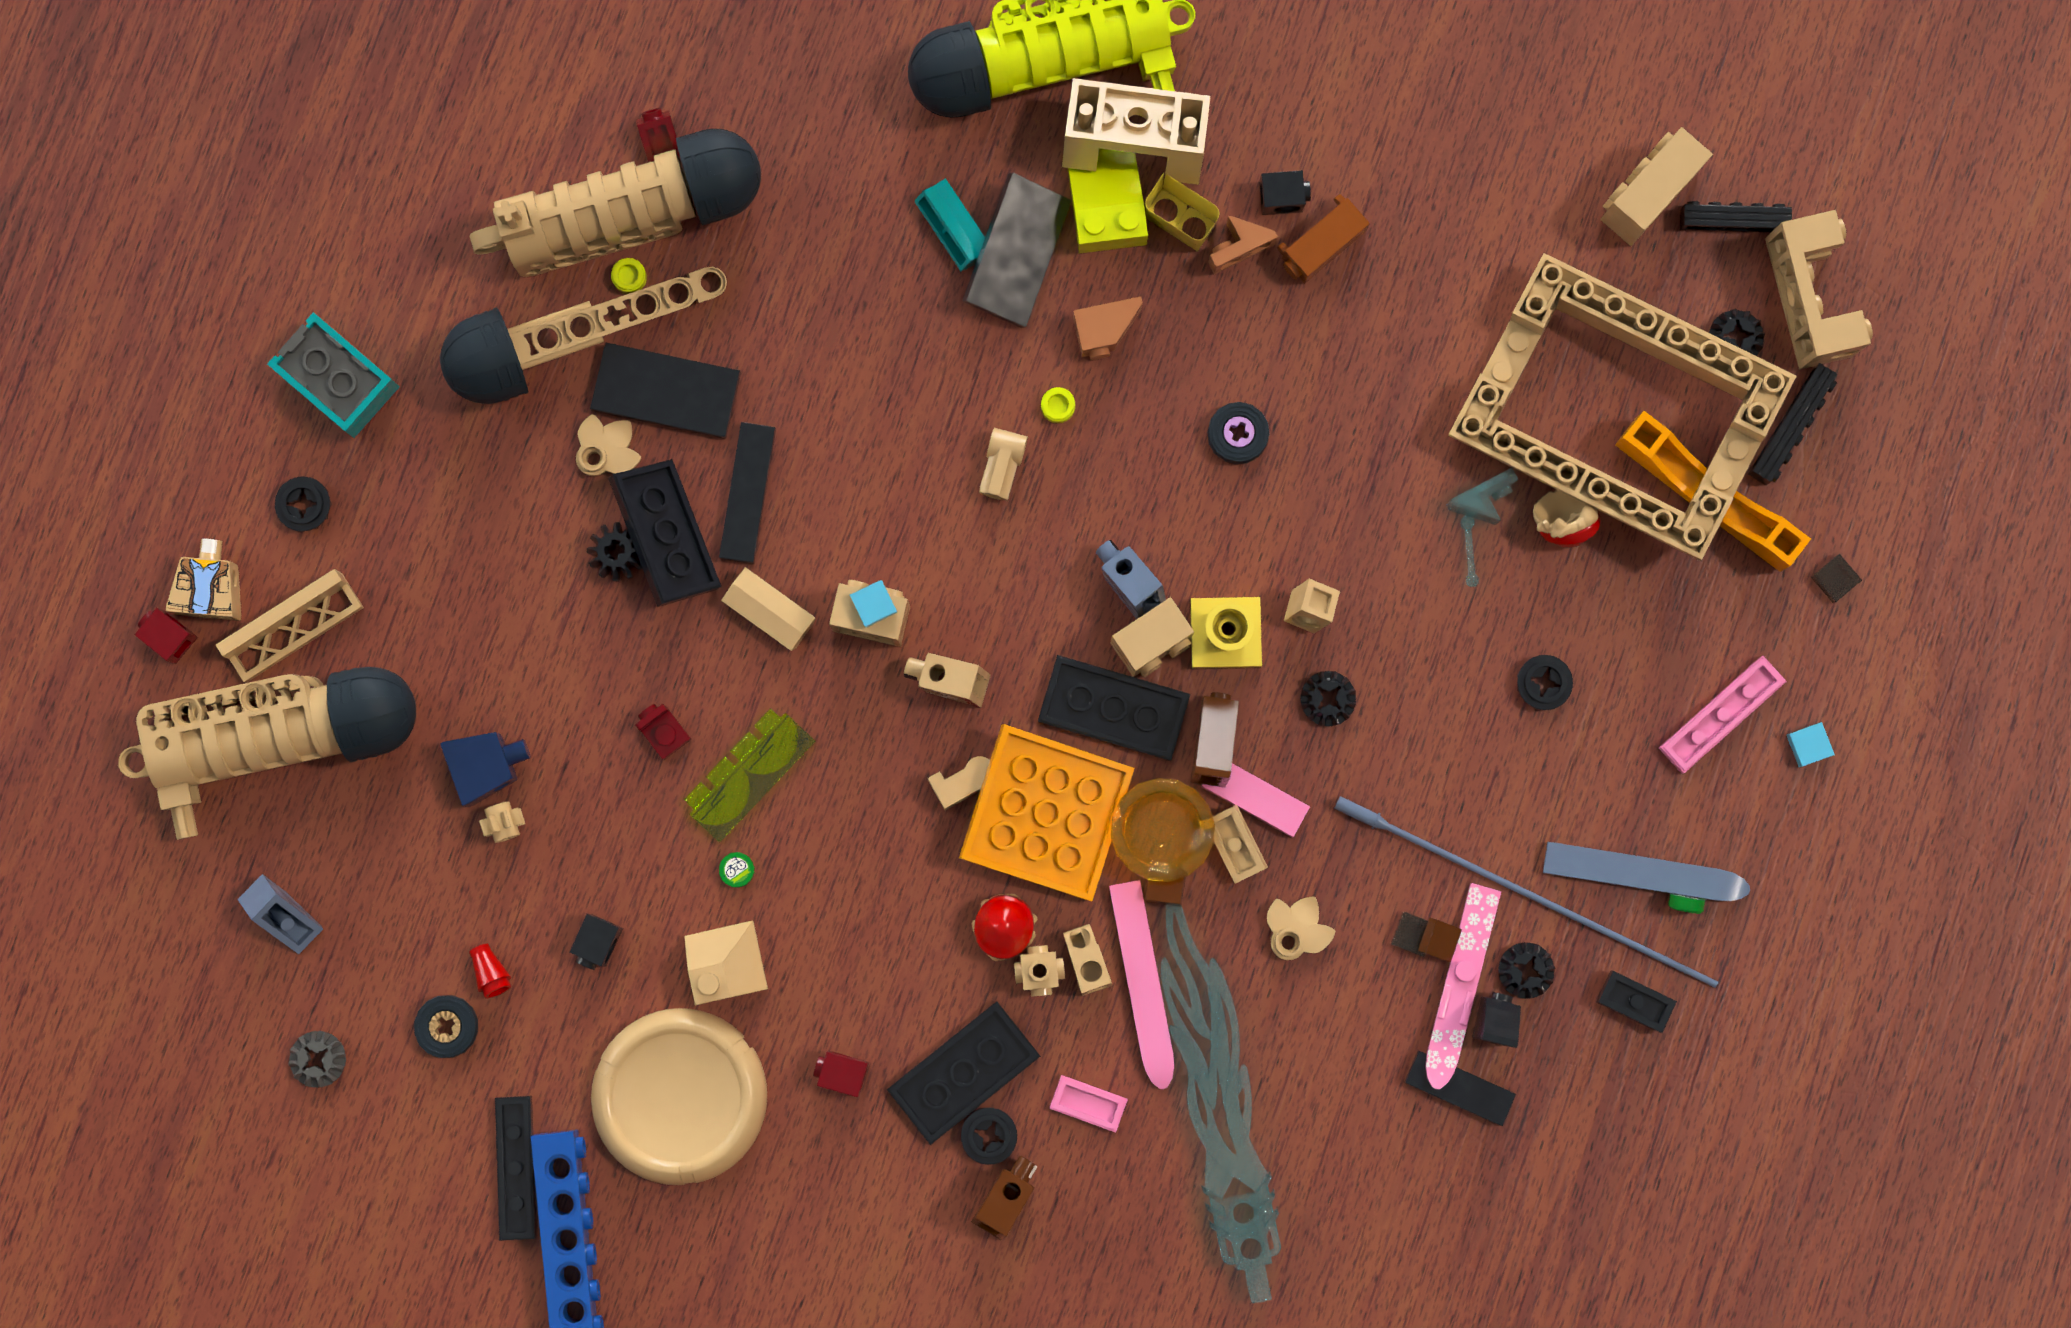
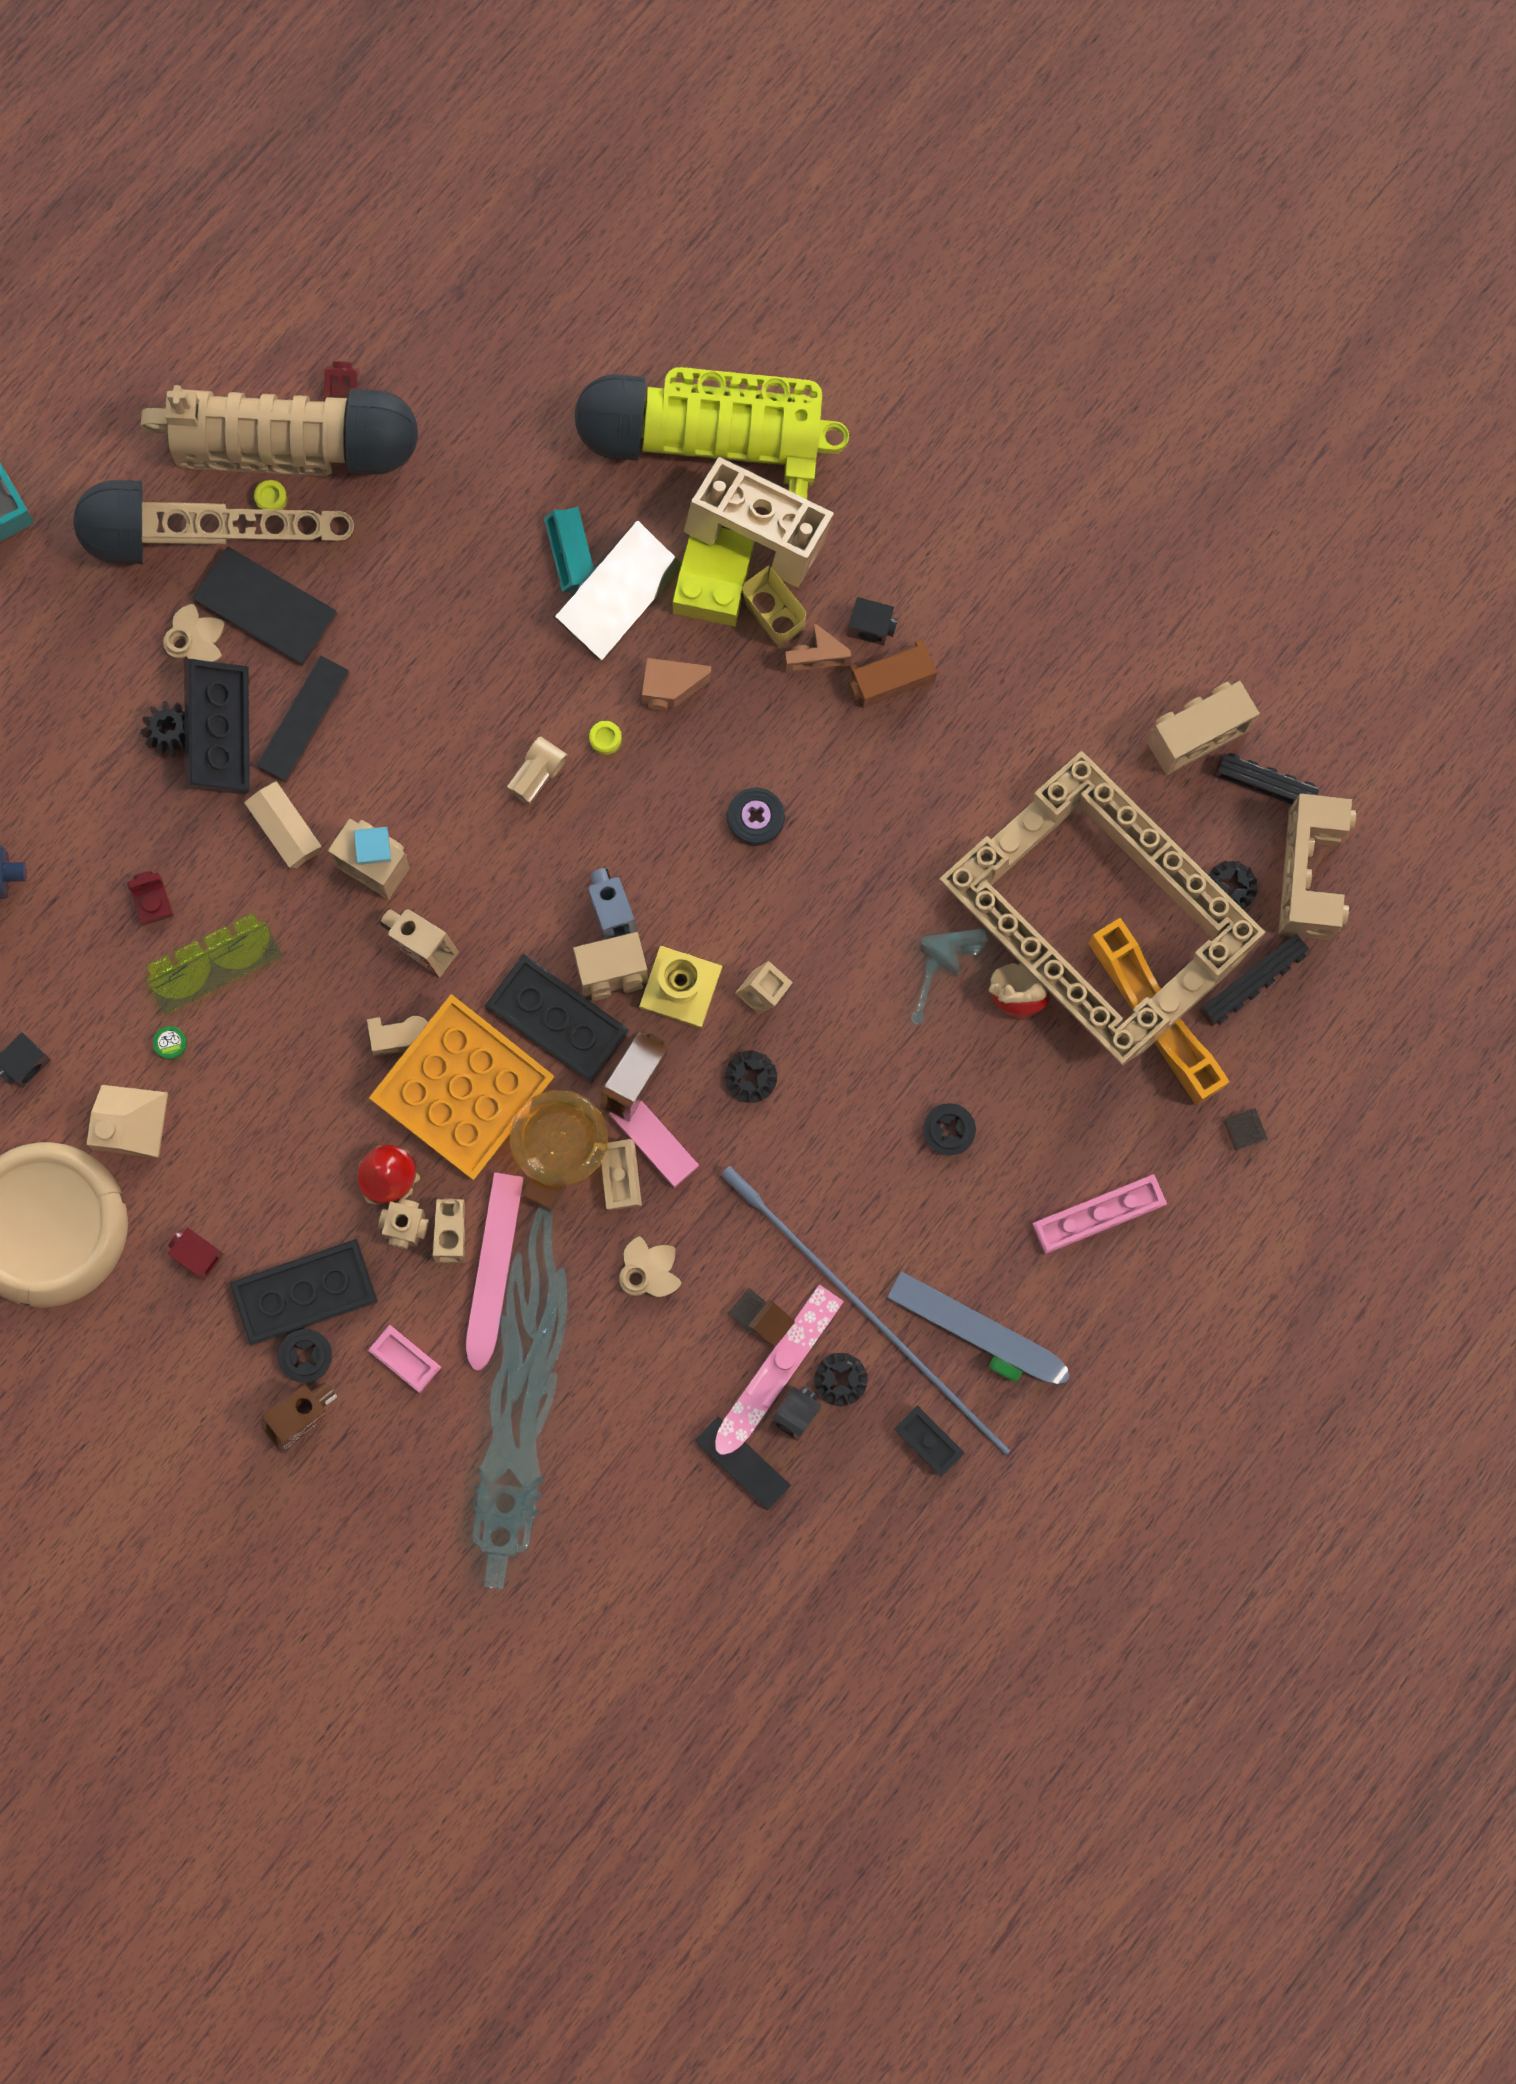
camera: 15 degrees right, 5 degrees down
medium azure tile [1786,722,1835,767] -> none

